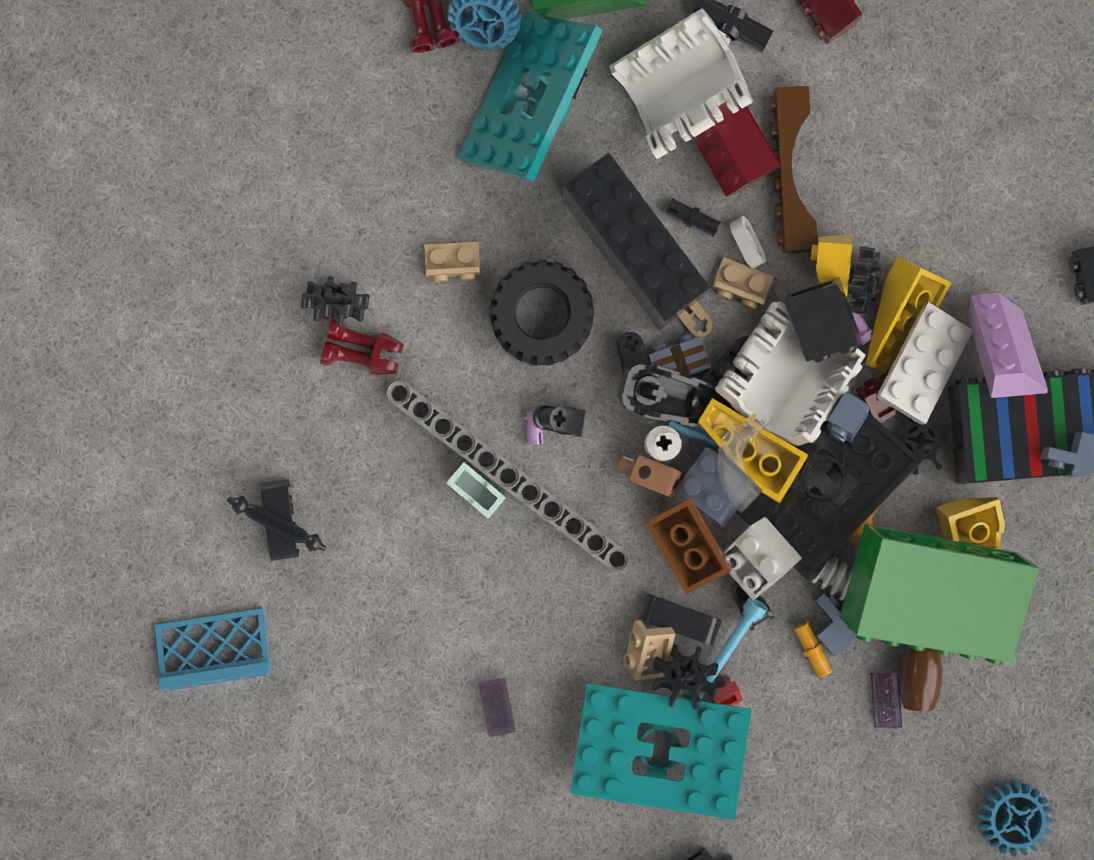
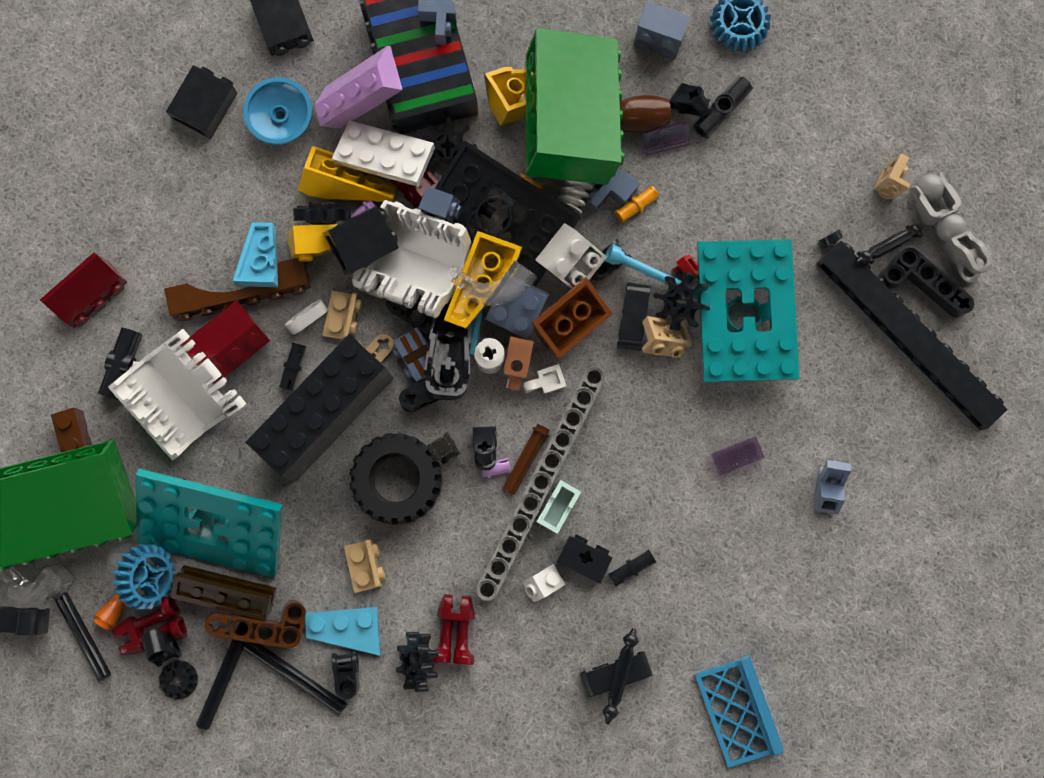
camera: 100 degrees left, 5 degrees down
none -> black piece [141,629,182,667]
none -> black gear [158,660,198,700]
none -> black brick [166,65,238,139]
none -> dark brown brick [171,565,277,621]
none -> black axle [196,622,248,730]
none -> reddish brown beam [205,600,306,648]
none -> medium azure wing [233,222,278,287]
none -> dark azure dish [243,77,313,145]
none -> black axle [243,642,347,715]
none -> medium azure wing [305,607,381,656]
none -> black piece [332,651,360,700]
none -> clear smoke piece [427,433,460,464]
none -> reddish brown axle [503,424,550,495]
none -> white bracket [522,564,566,602]
none -> white plate [523,364,566,394]
none -> black brick [556,534,613,583]
none -> black pin [608,549,657,587]
none -> sand blue brick [634,1,691,59]
none -> black piece [669,83,713,117]
none -> black piece [693,75,753,139]
none -> sand blue brick [814,460,851,514]

